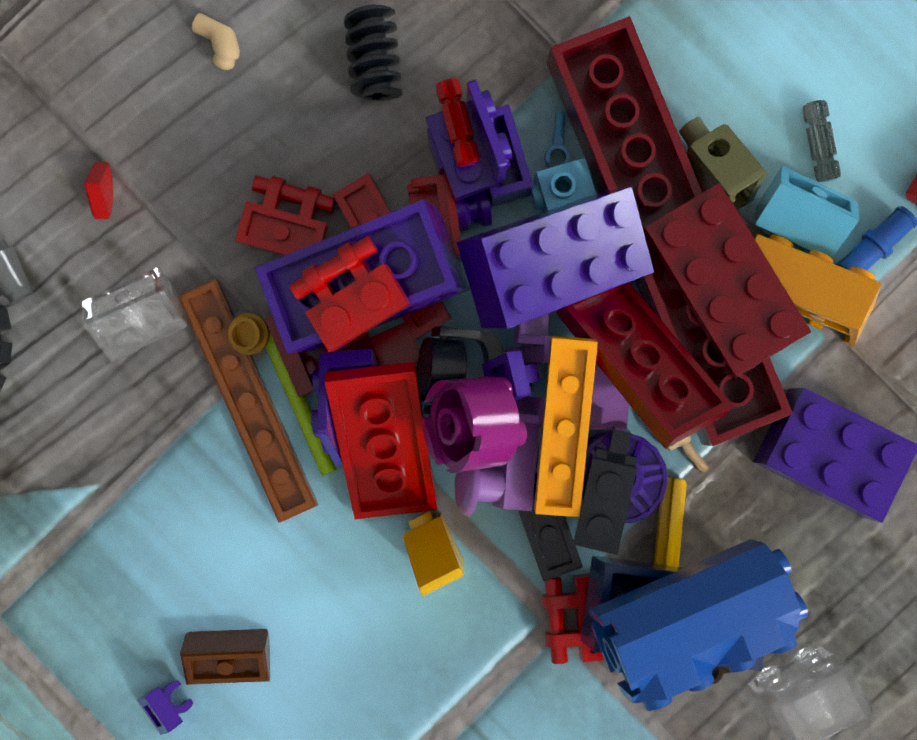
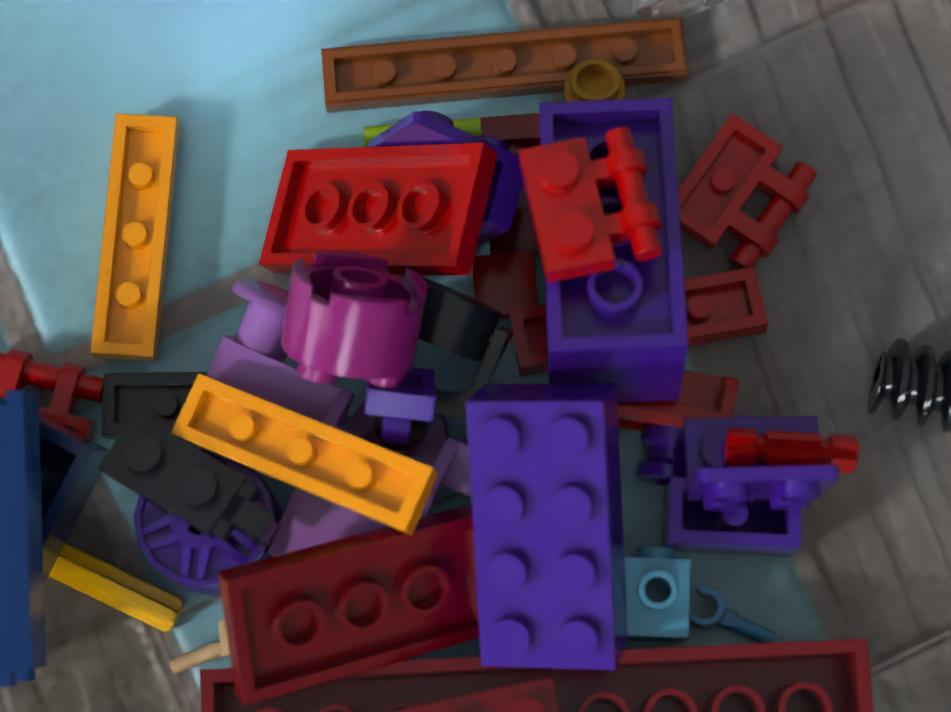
camera: 110 degrees right, 10 degrees down
yellow slope [402,510,464,596] -> none
none -> light orange plate [90,113,180,362]

